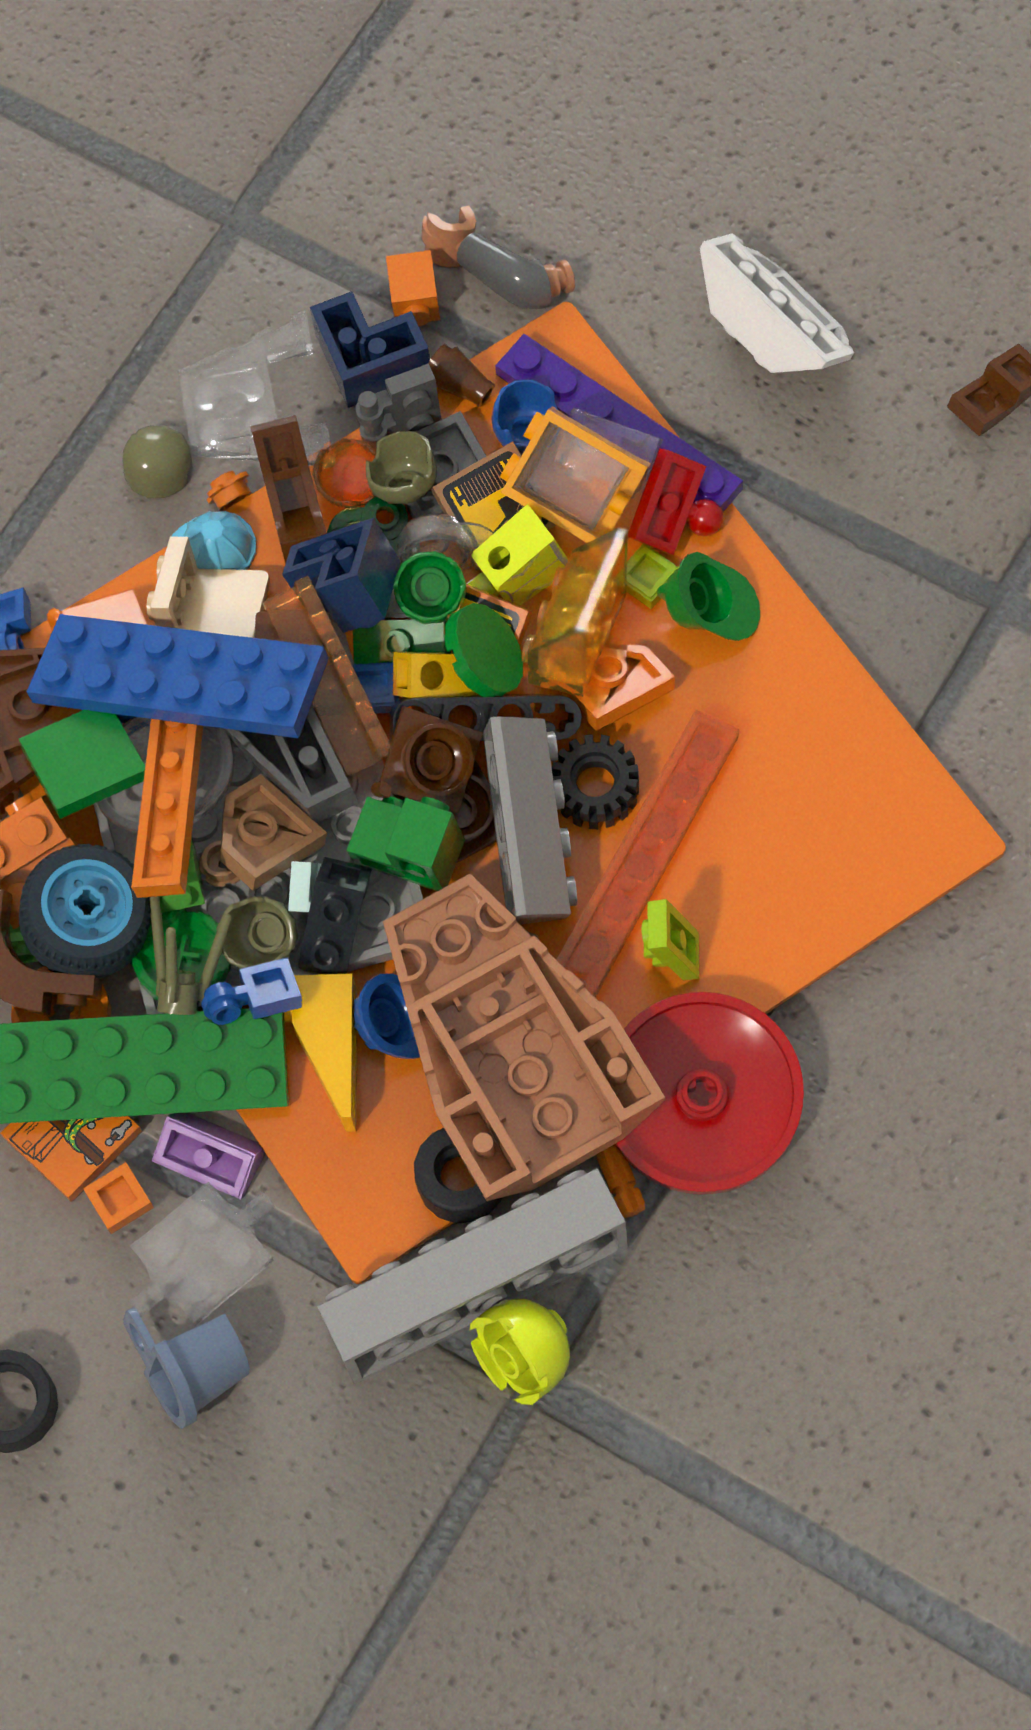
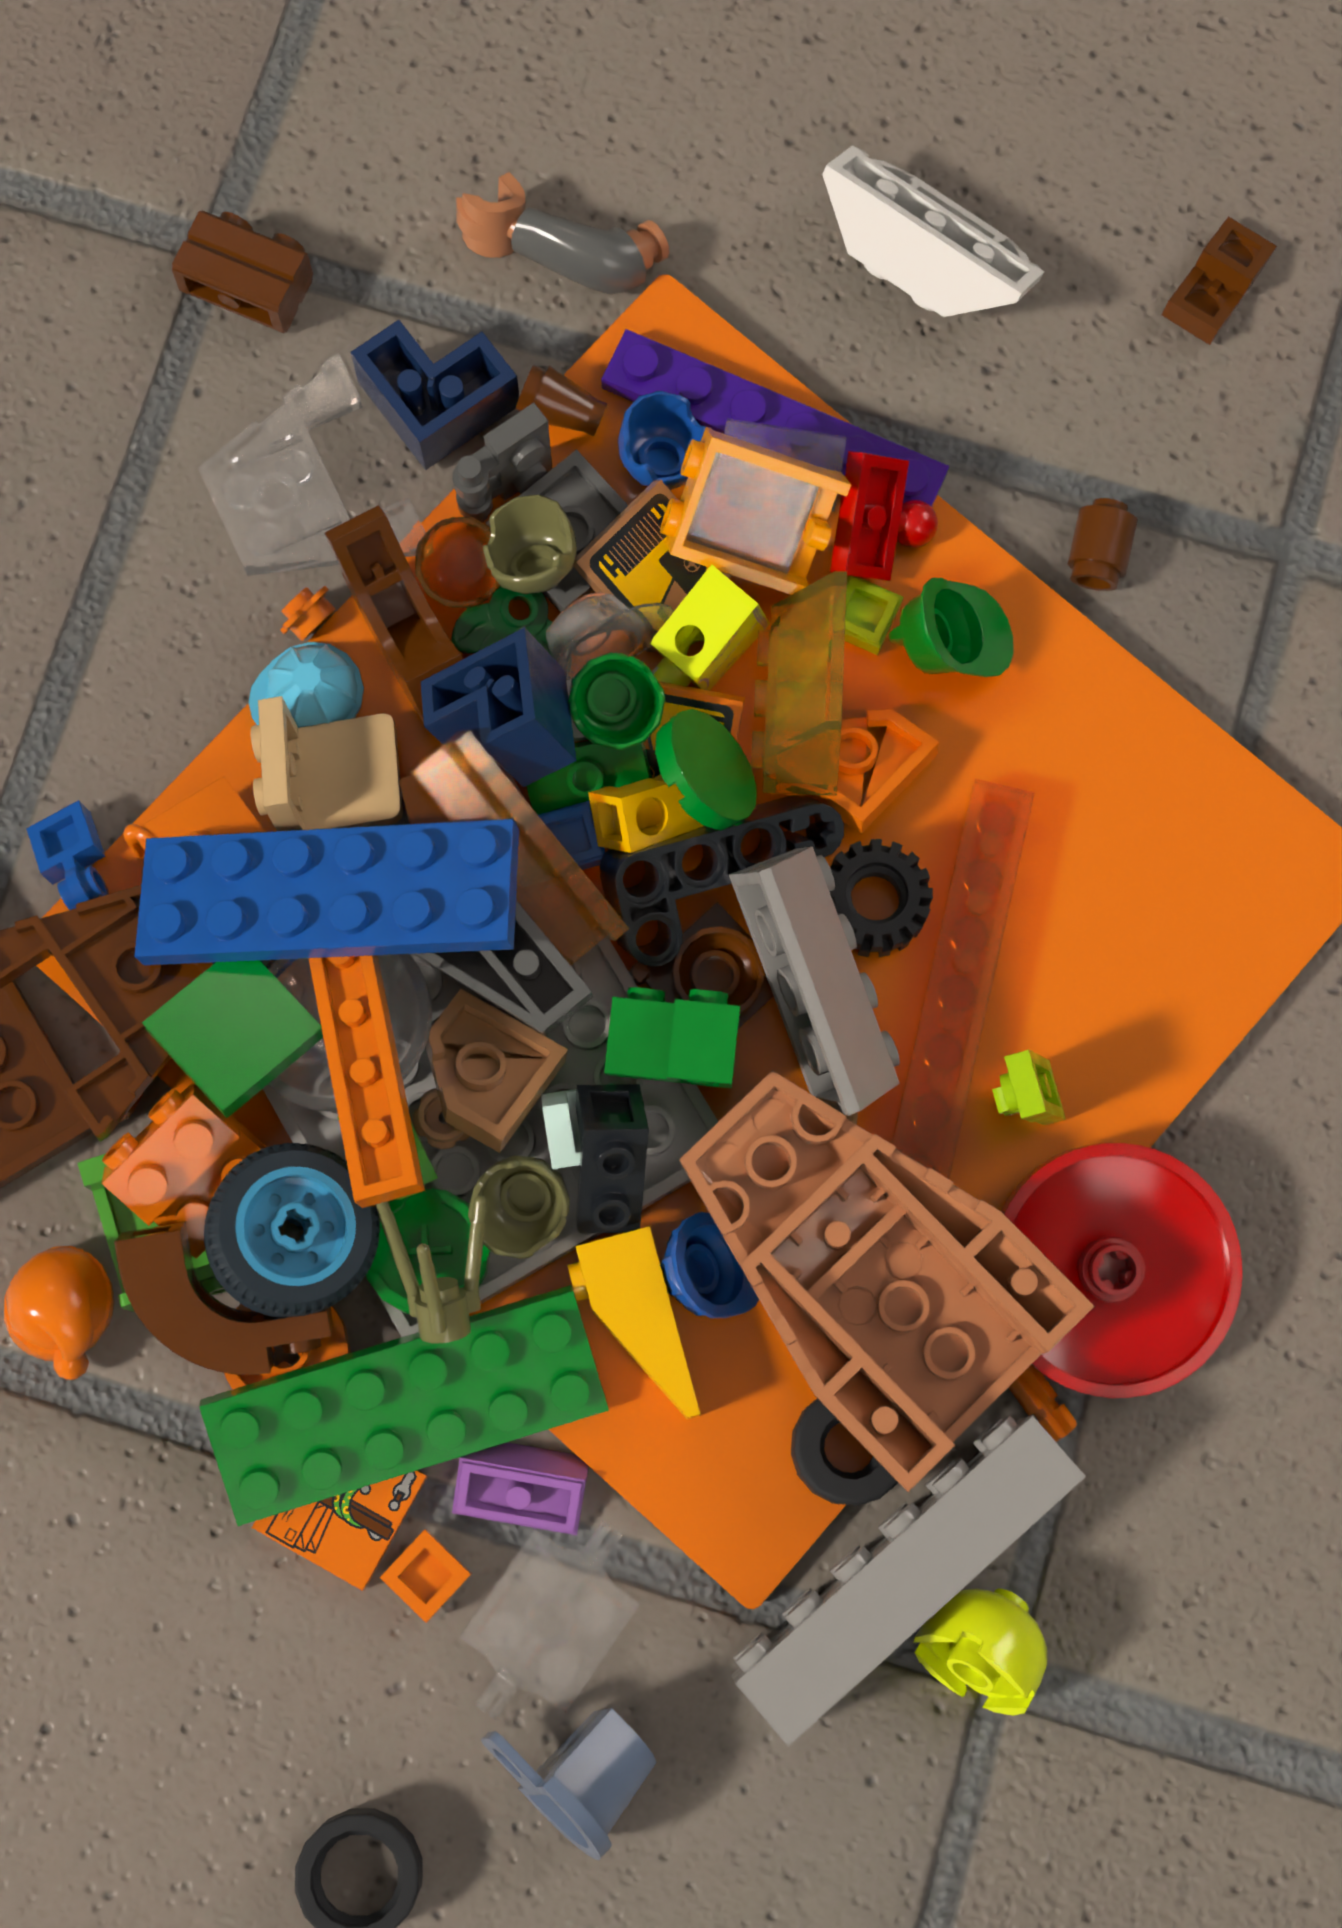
camera: 25 degrees left, 10 degrees up
olive hair [122,425,192,498] -> none
blue plate [201,958,302,1025] -> none
reddish brown hat [371,706,483,814] -> none
orange brick [386,250,440,326] -> none
none -> reddish brown brick [172,210,313,334]
none -> reddish brown brick [1068,498,1138,591]

